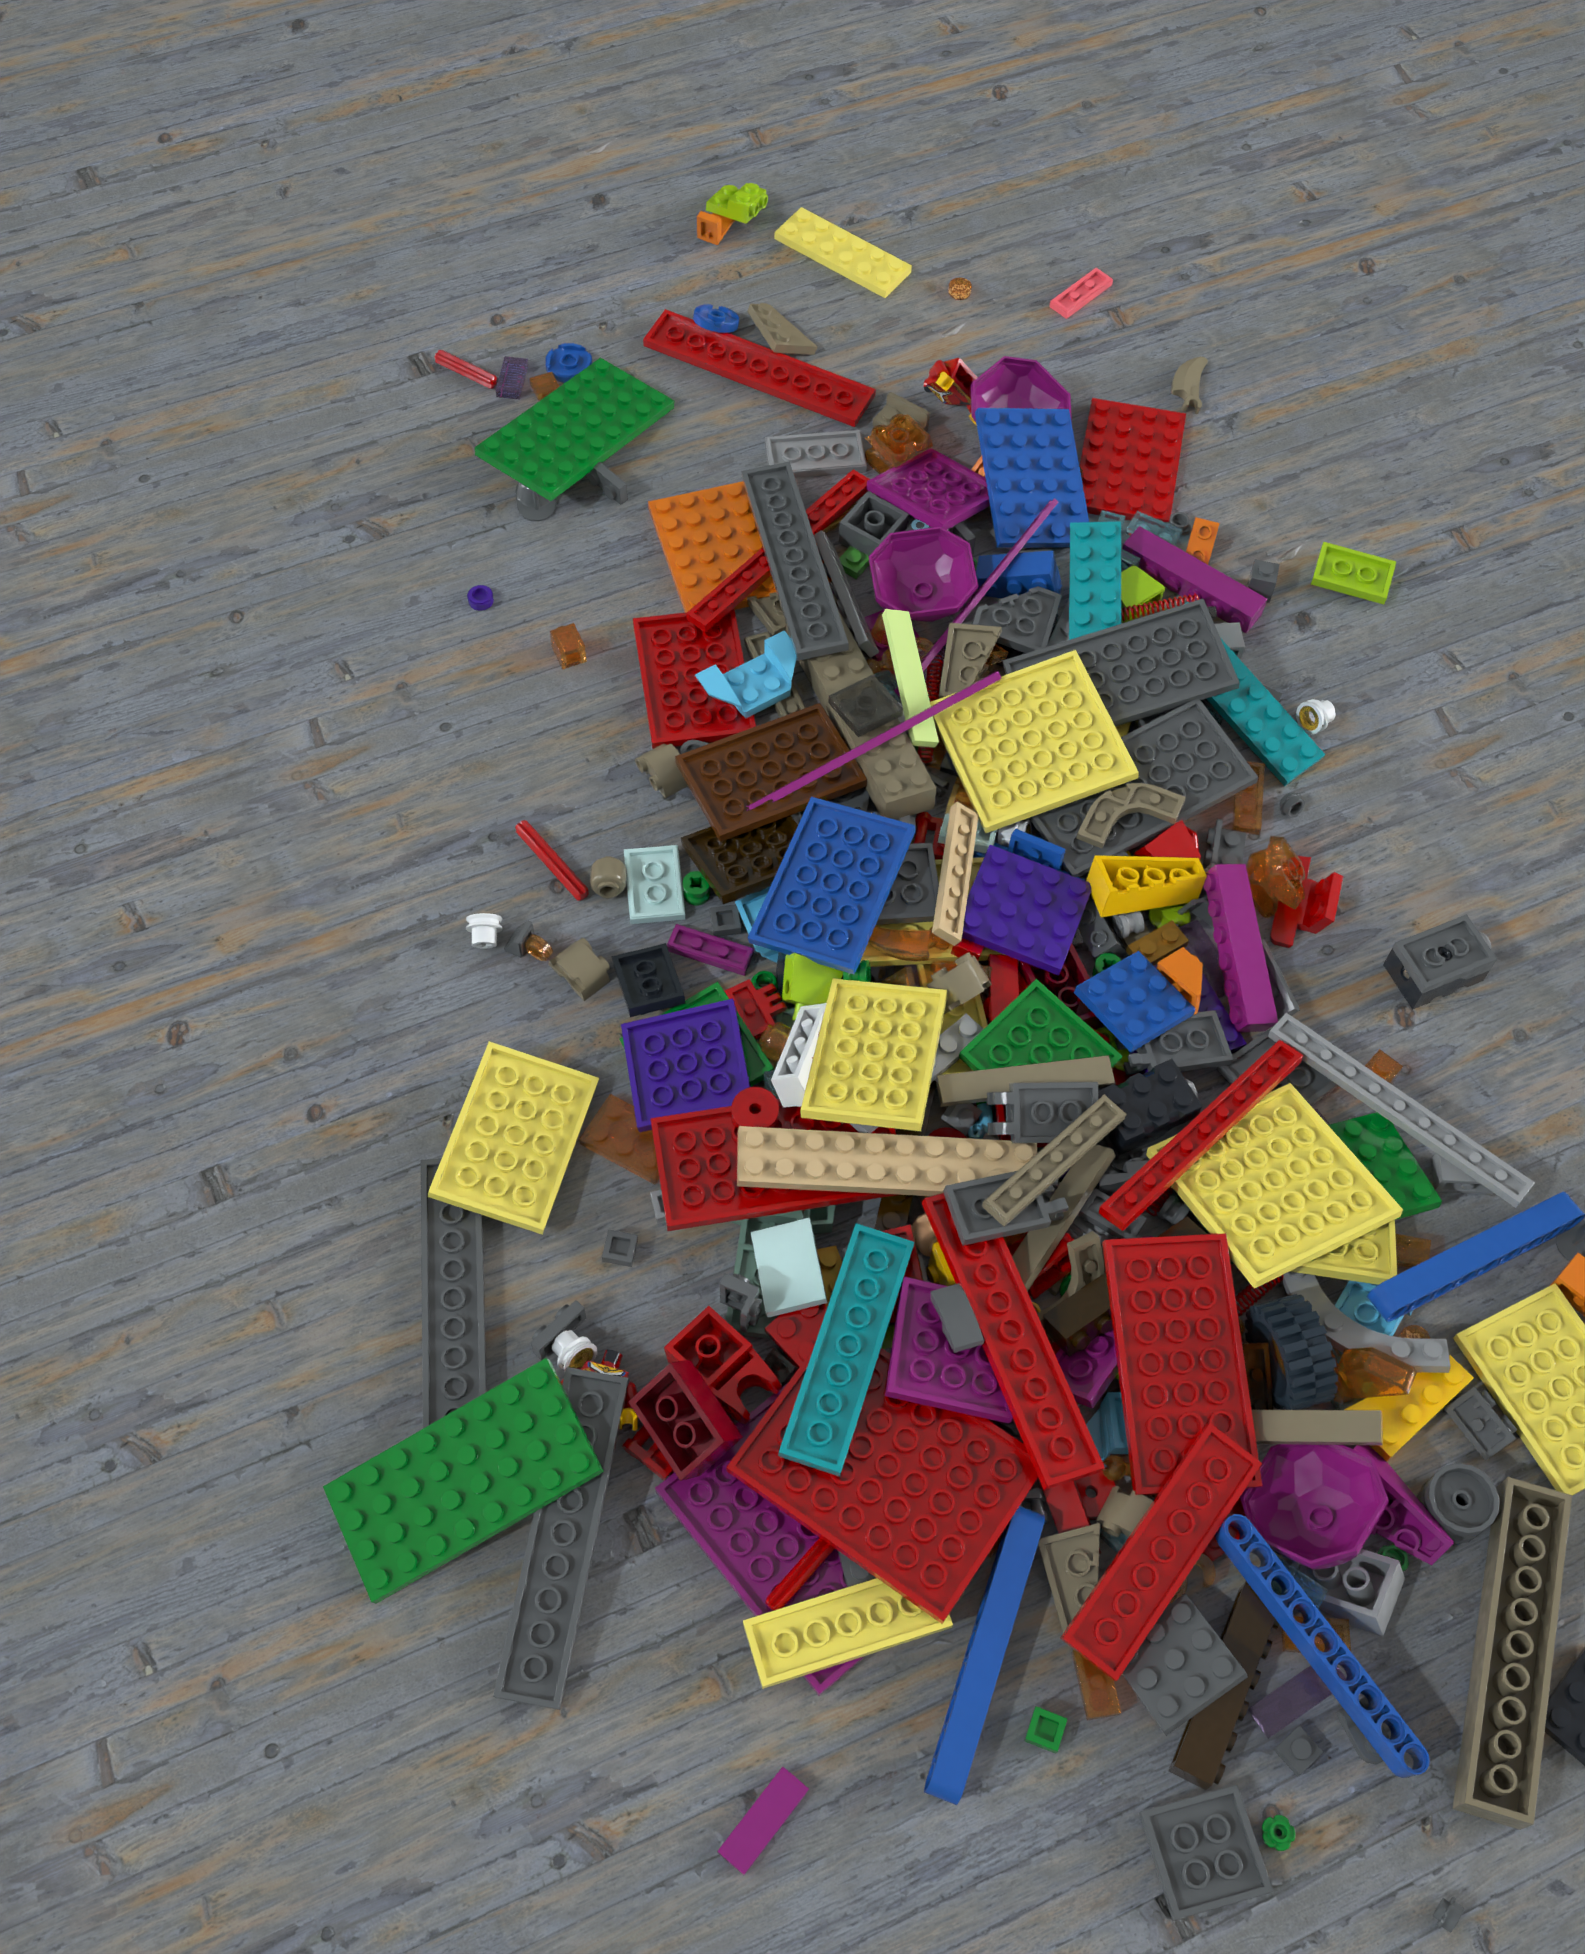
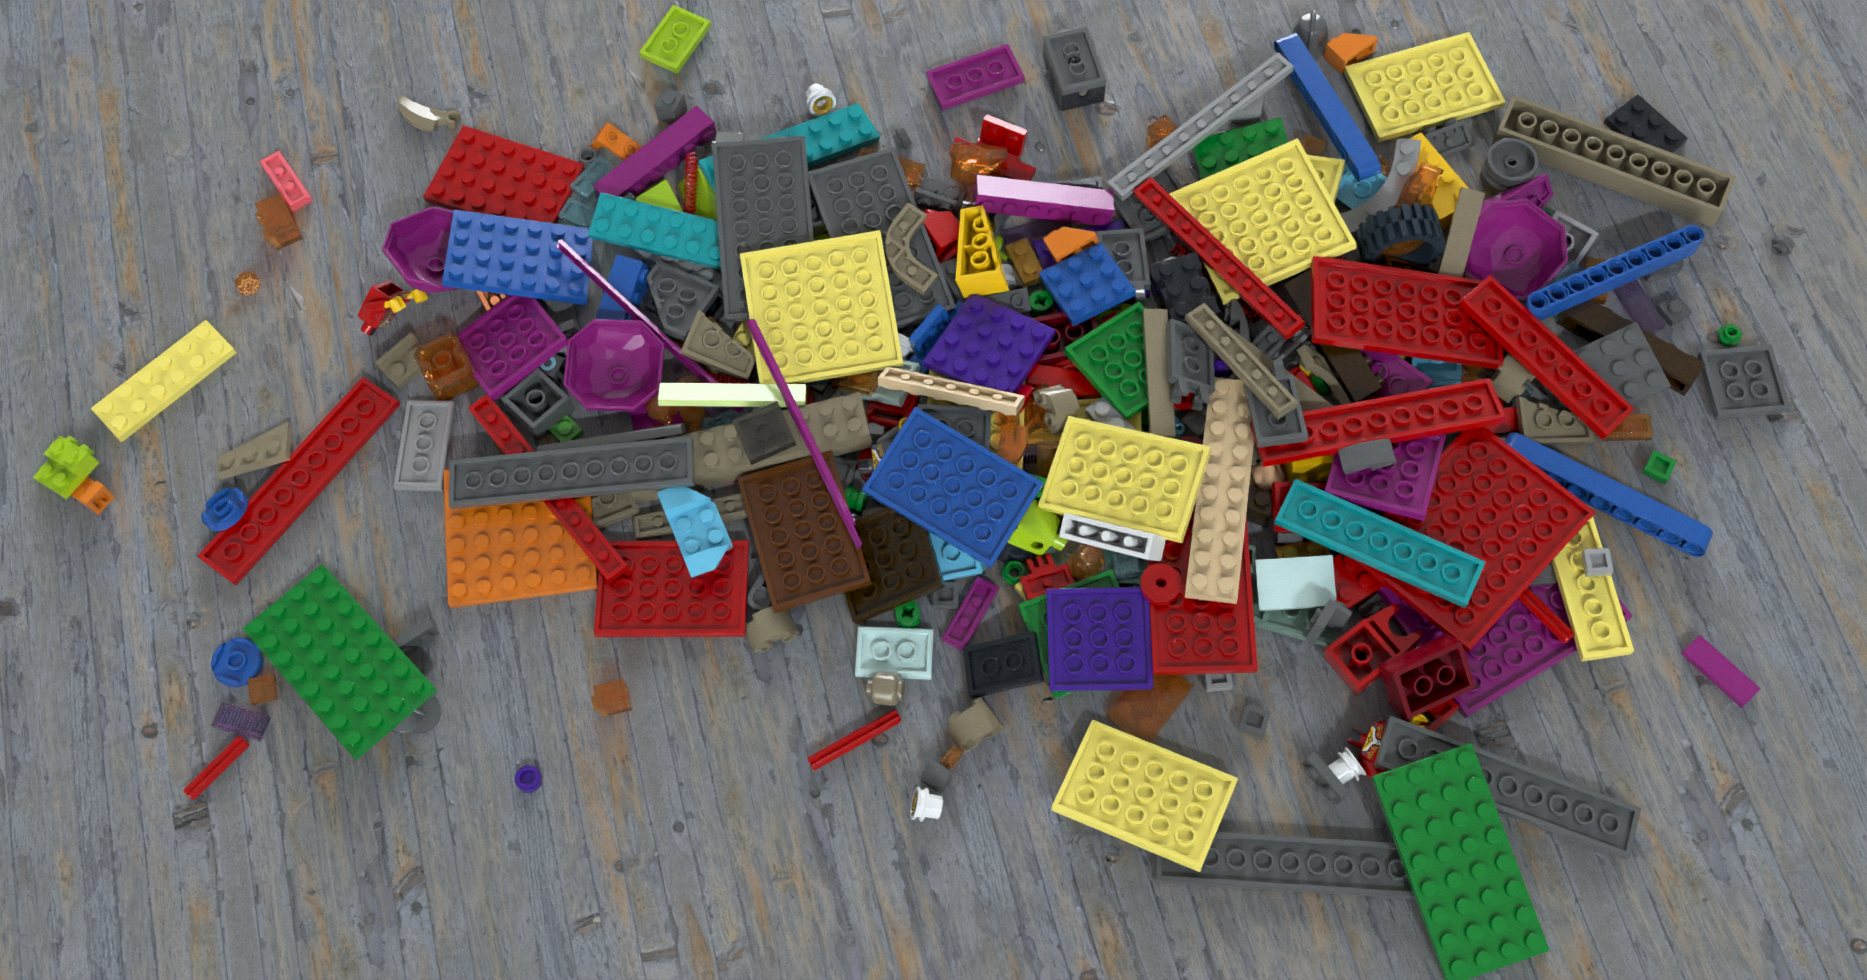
camera: 75 degrees left, 5 degrees up
none -> clear orange brick [255,192,303,250]
none -> magenta plate [926,43,1025,111]
none -> light grey plate [1581,548,1614,577]

